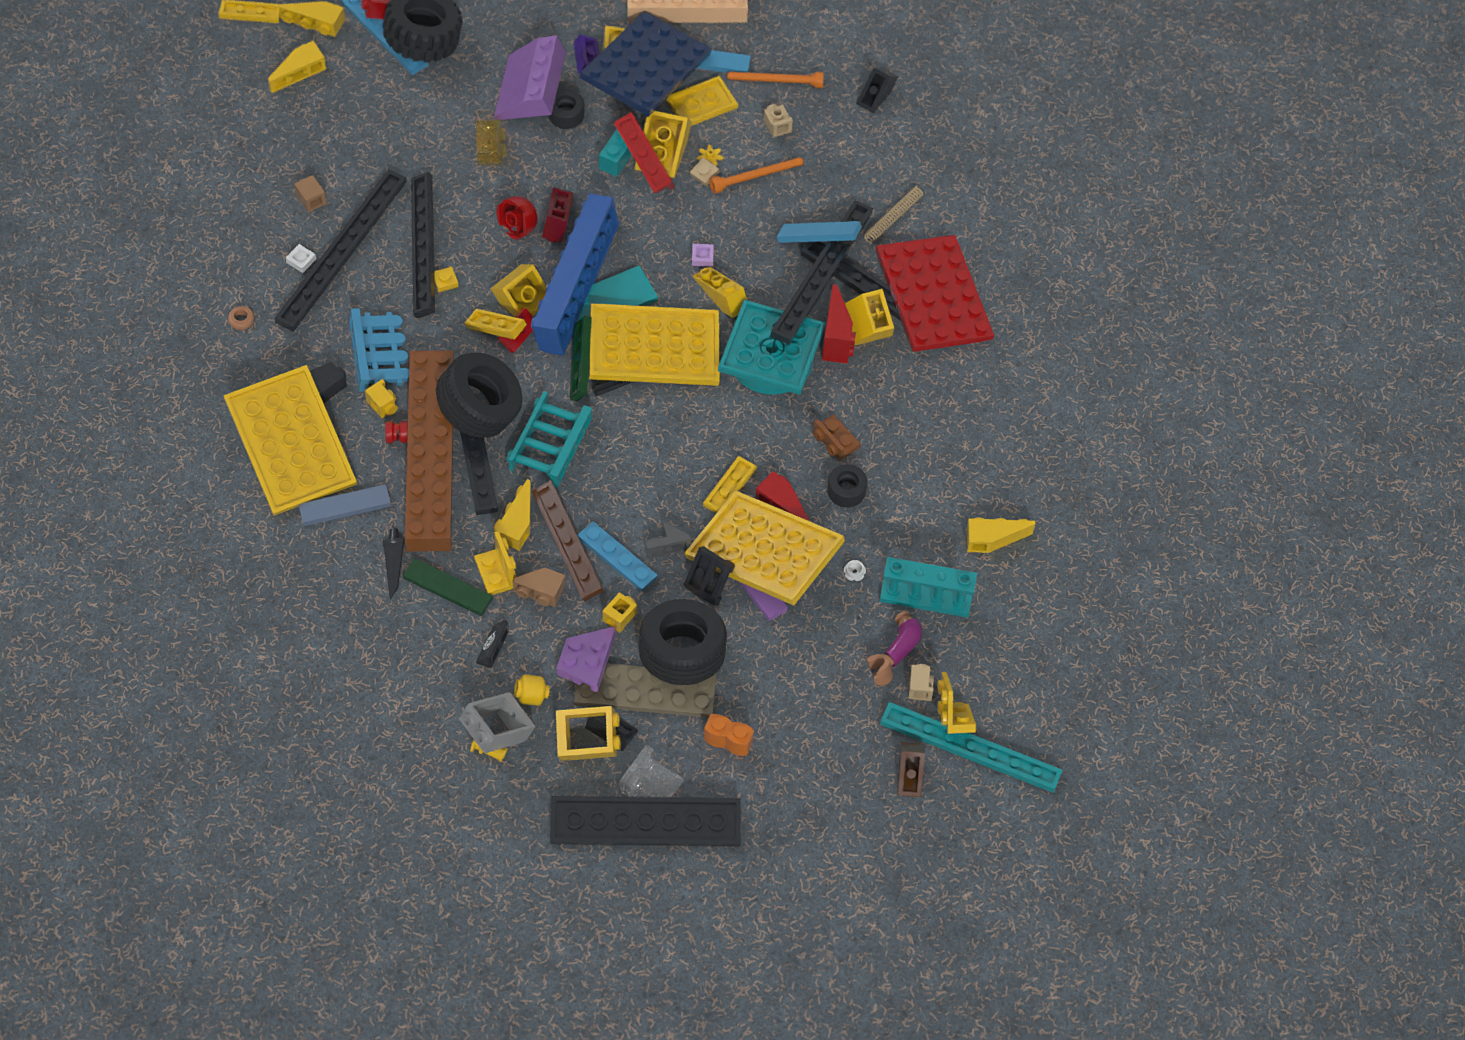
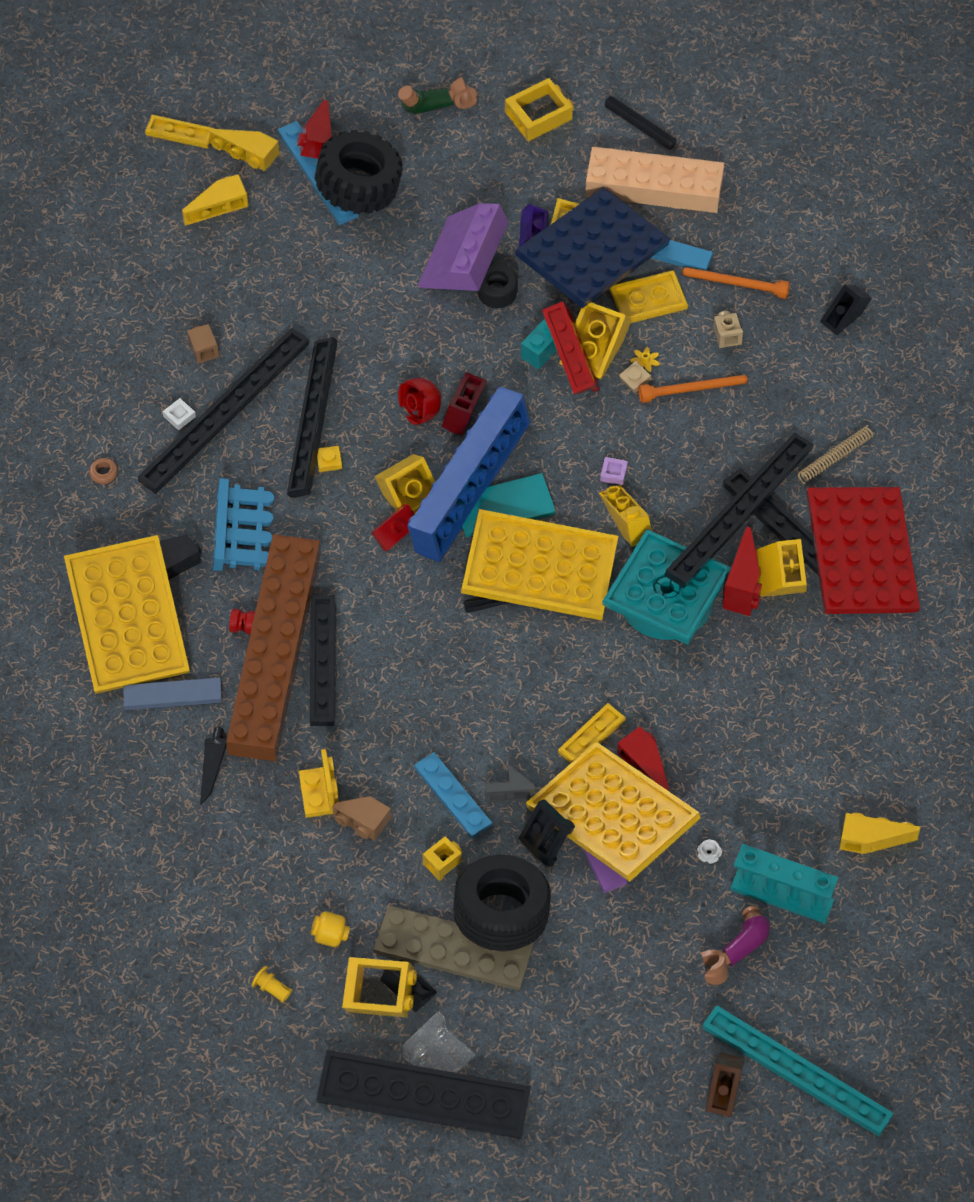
camera: 15 degrees right, 0 degrees up
yellow brick [365,379,398,418] -> none
dark green tile [403,558,493,617] -> none
black tyre [436,352,523,438] -> none
light grey window [459,692,535,754] -> none
yellow tile [464,309,527,340] -> none
clear yellow brick [476,120,506,165] -> none
black slope [476,620,509,668] -> none
yellow slope [494,479,531,551] -> none
teal fence [507,391,592,487] -> none
reddish brown plate [532,480,604,601] -> none
medium lavender wing [556,627,616,692] -> none
dark green tile [570,315,592,401] -> none
orange brick [704,714,754,756] -> none
dark azure tile [777,221,862,243] -> none
dark orange bracket [813,414,861,461] -> none
black tyre [827,464,868,508] -> none
tan brick [908,664,934,701] -> none
yellow bracket [937,672,976,734] -> none

